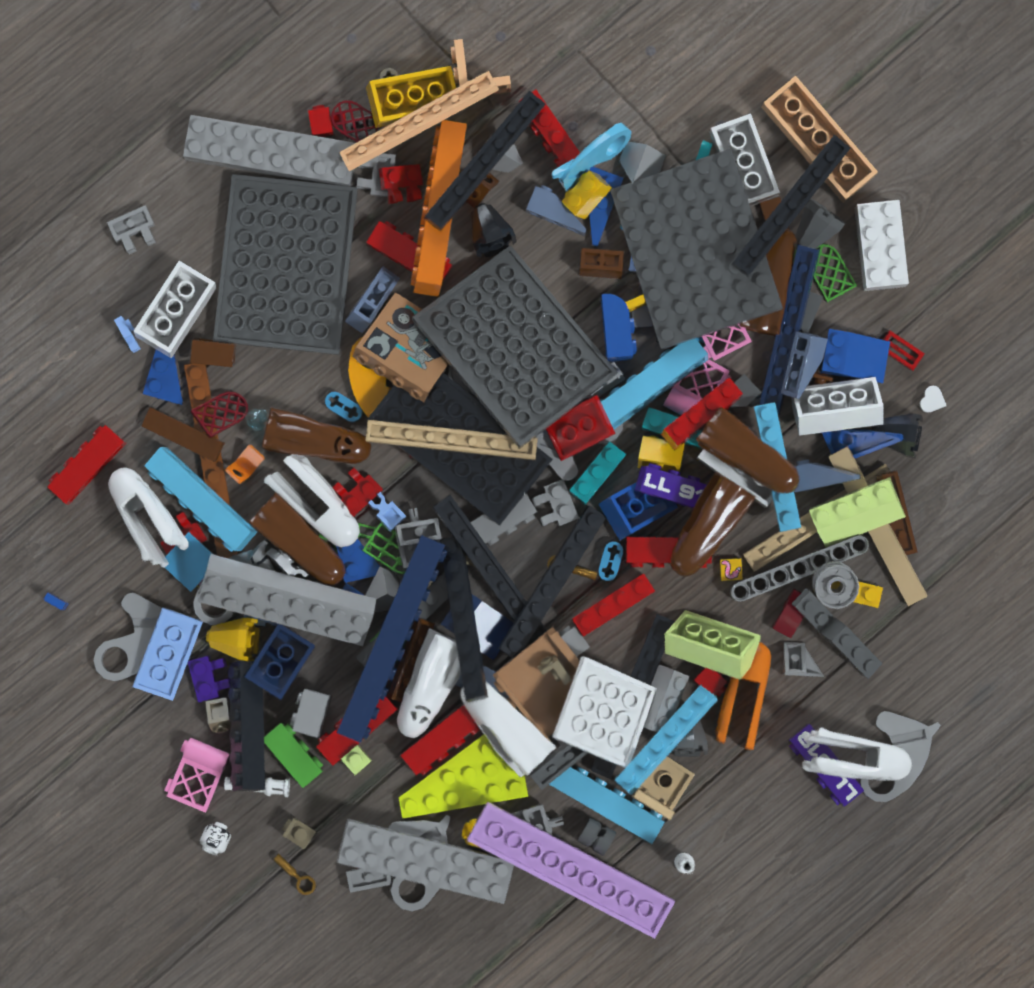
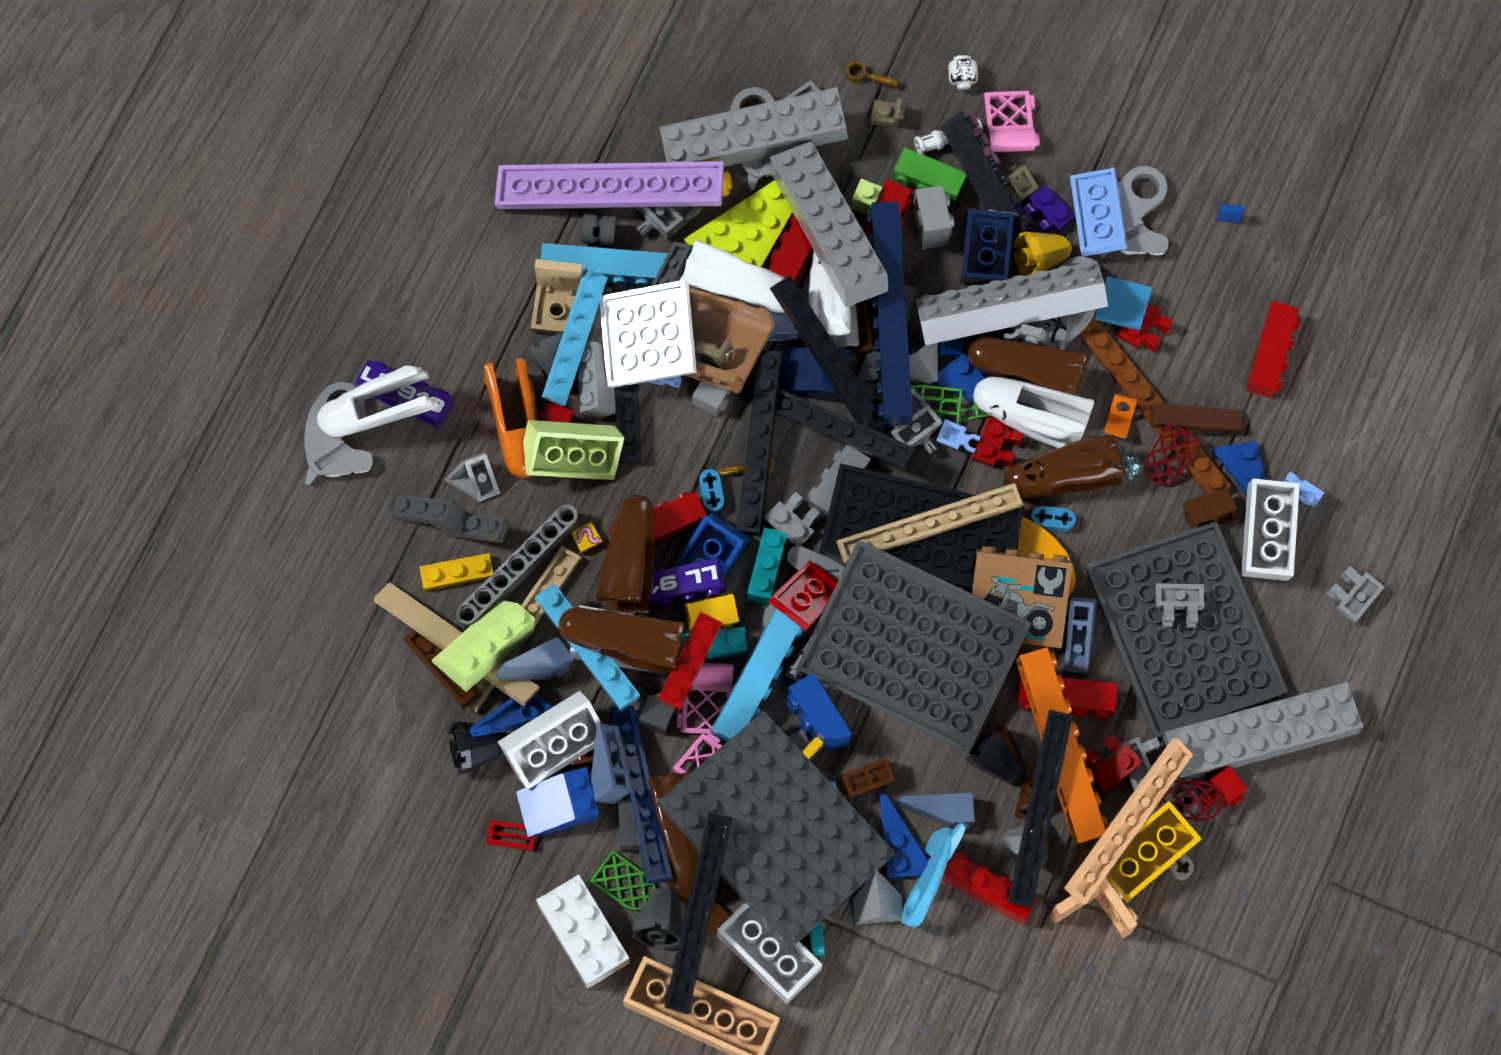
camera: 150 degrees right, 15 degrees down
white piece [108,468,189,568] -> none
medium azure brick [144,447,257,551] -> none
yellow brick [561,170,612,219] -> none
red brick [572,574,655,637] -> none
white pin [674,853,695,873] -> none
dark red slope [772,589,804,638] -> none
light grey wheel [812,561,859,609] -> none
white tile [919,386,947,413] -> none
none -> light grey brick [770,141,888,307]
none -> light grey plate [1155,583,1205,628]

